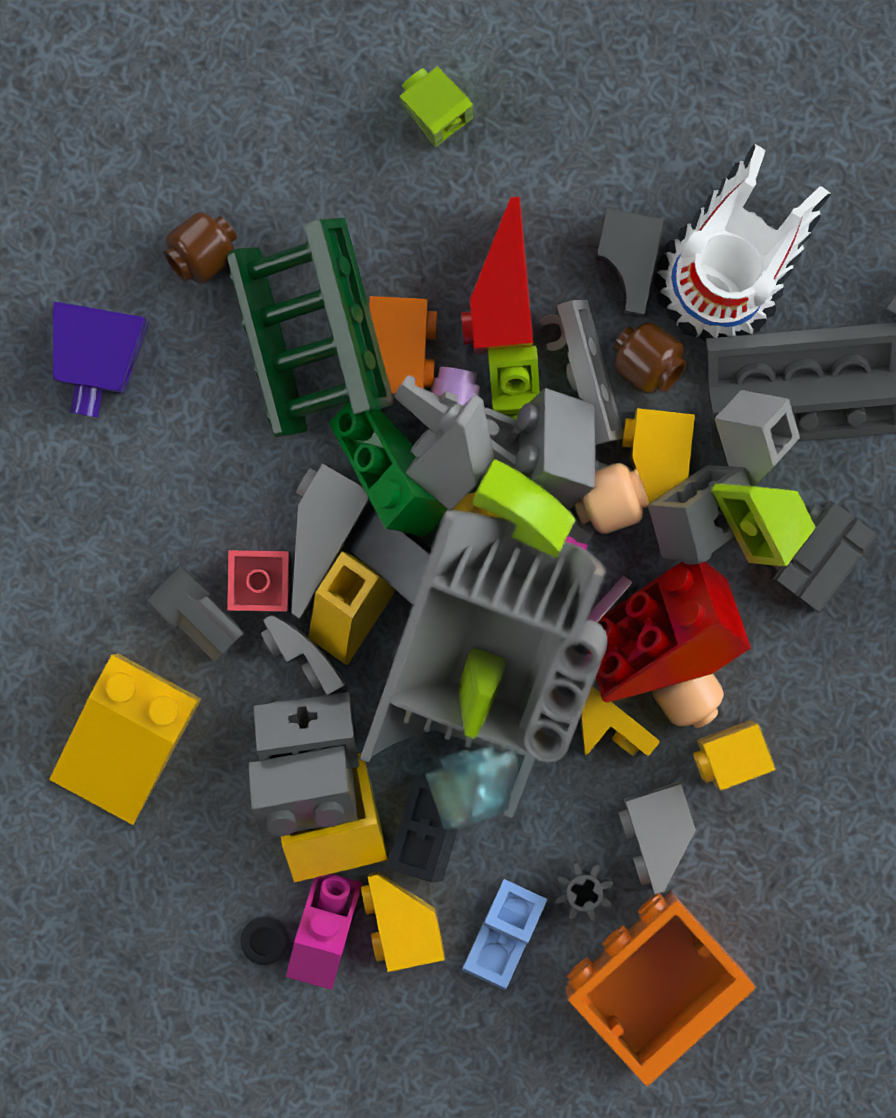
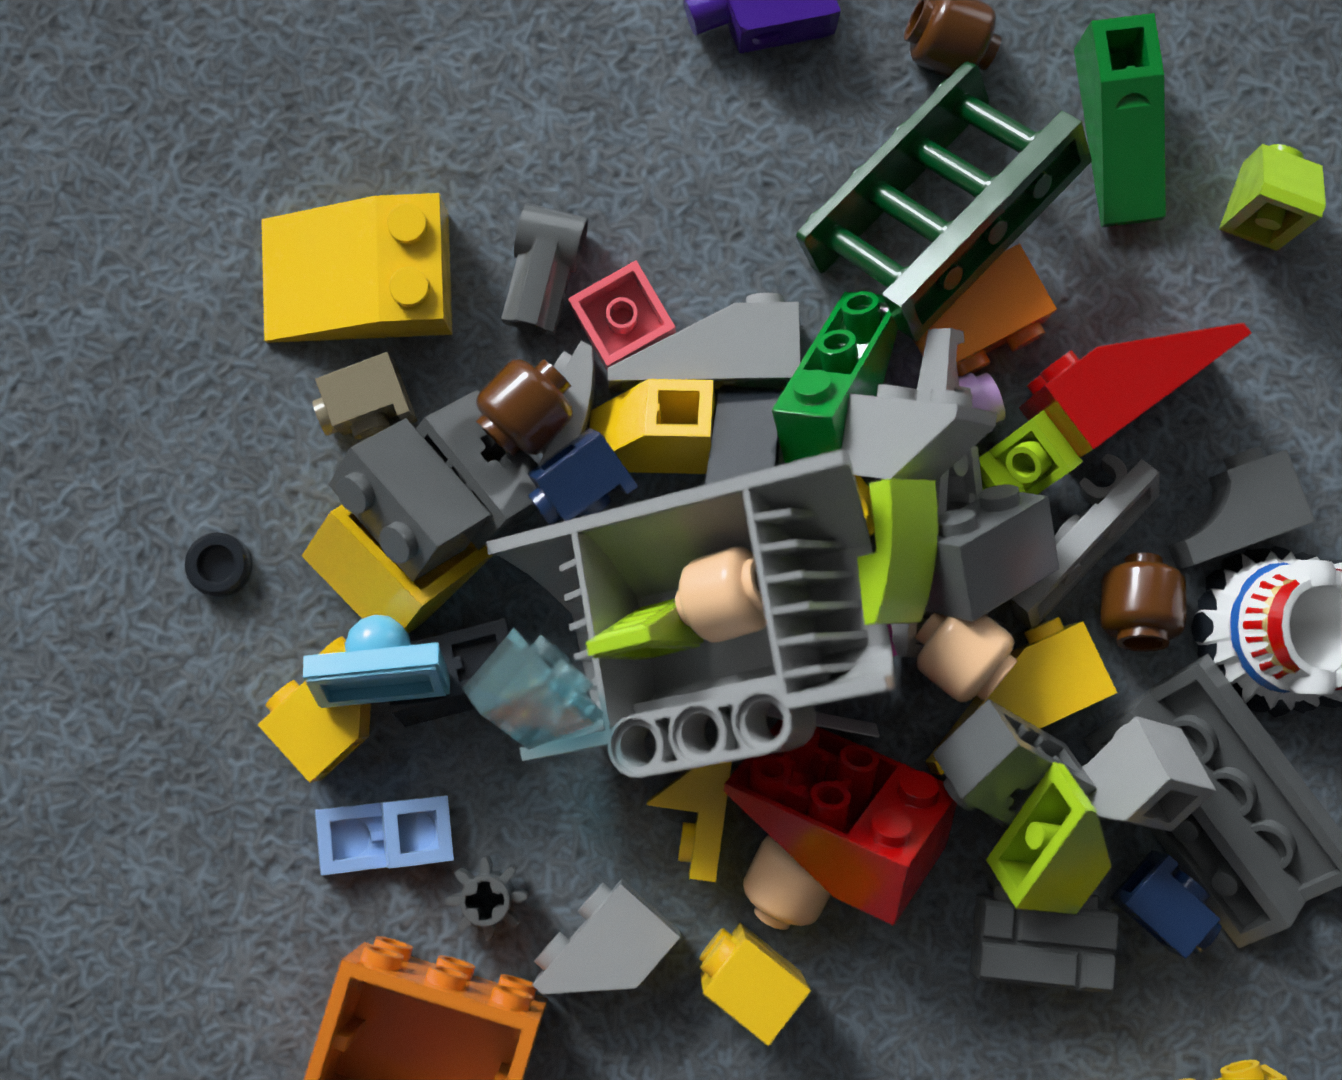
camera: 55 degrees right, 5 degrees down
dark pink slope [286,874,362,990] -> none
none -> medium azure tile [303,615,450,708]
none -> dark tan brick [312,352,418,439]
none -> reddish brown head [475,359,573,457]
none -> dark blue brick [527,428,638,525]
none -> light nougat head [675,547,767,643]
none -> green slope [1074,13,1166,228]
none -> dark blue brick [1110,850,1222,959]

